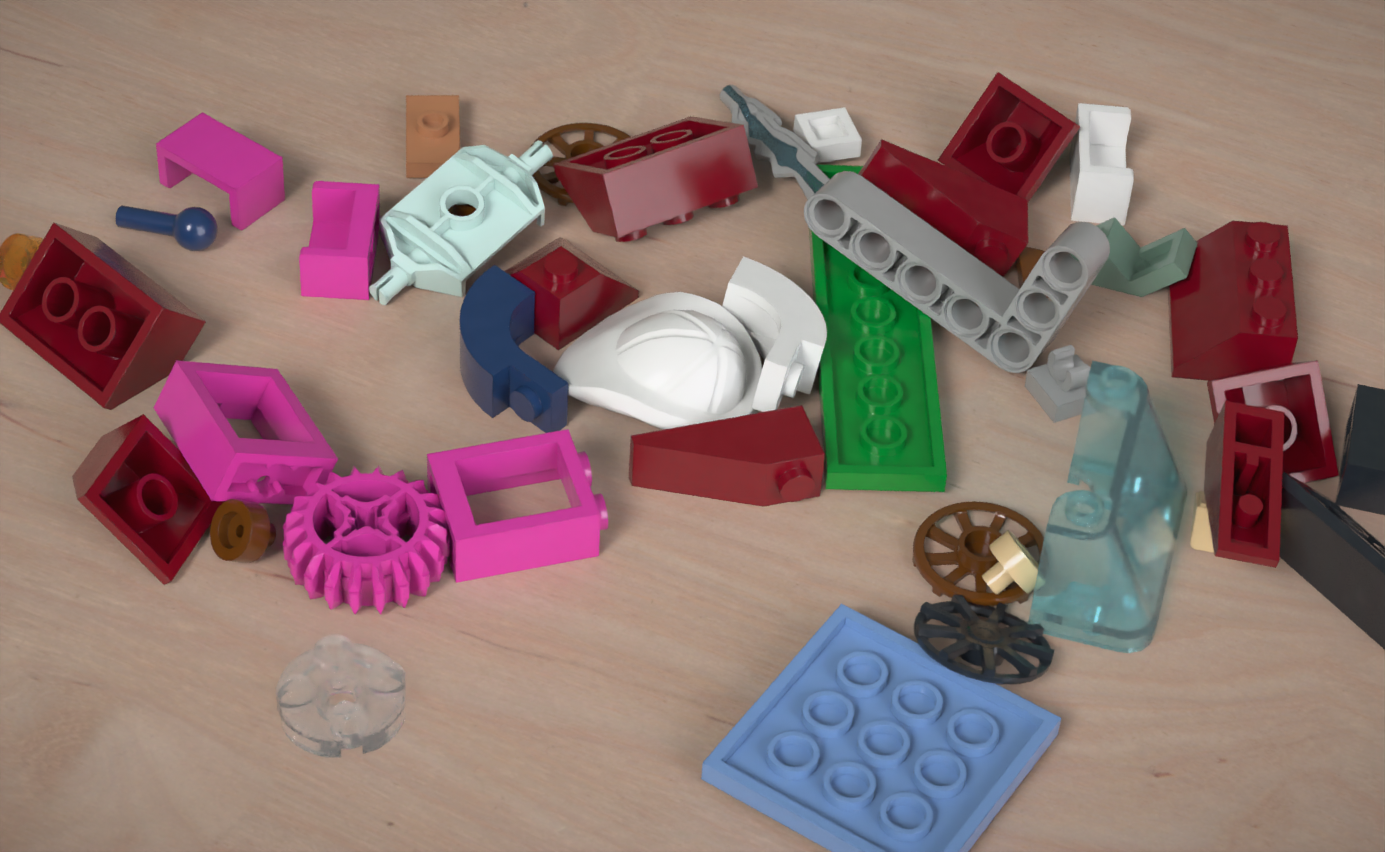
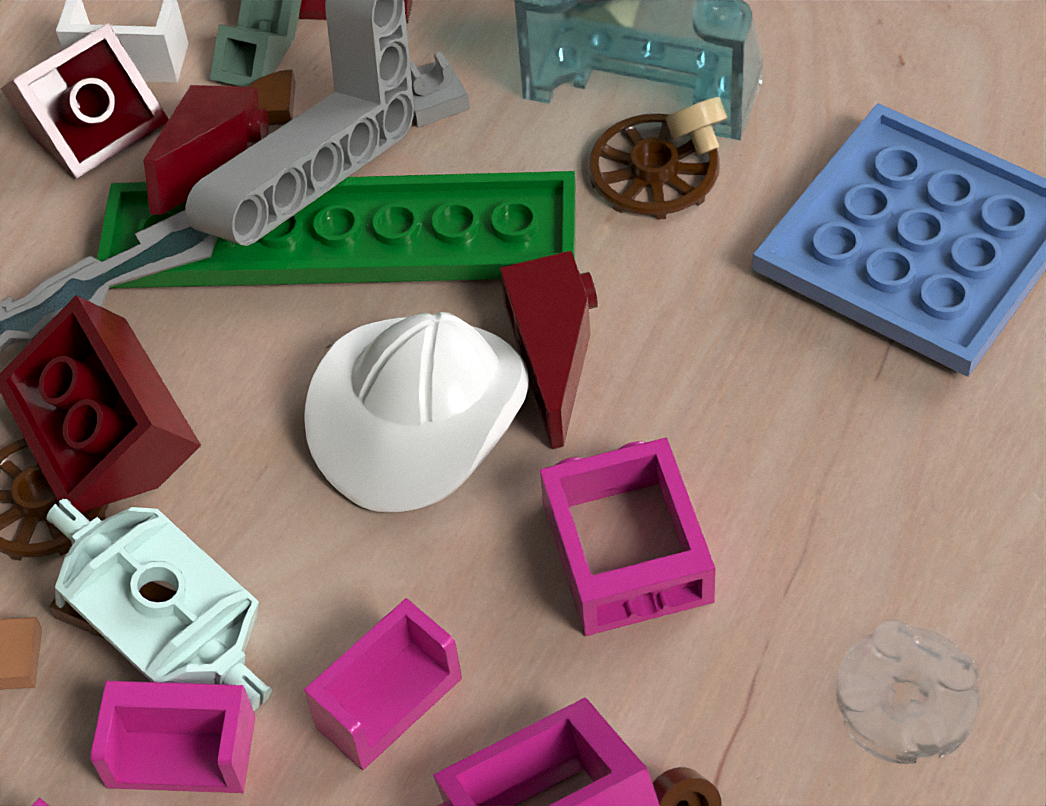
camera: 80 degrees left, 10 degrees up
dark pink gear [283,465,451,615] -> none
dark blue arch [459,265,568,433] -> none
dark red slope [505,237,639,351] -> none
white arch [722,256,827,412] -> none
white plate [793,107,862,163] -> none
black wheel [913,595,1054,684] -> none
none -> dark pink panel [303,598,462,771]

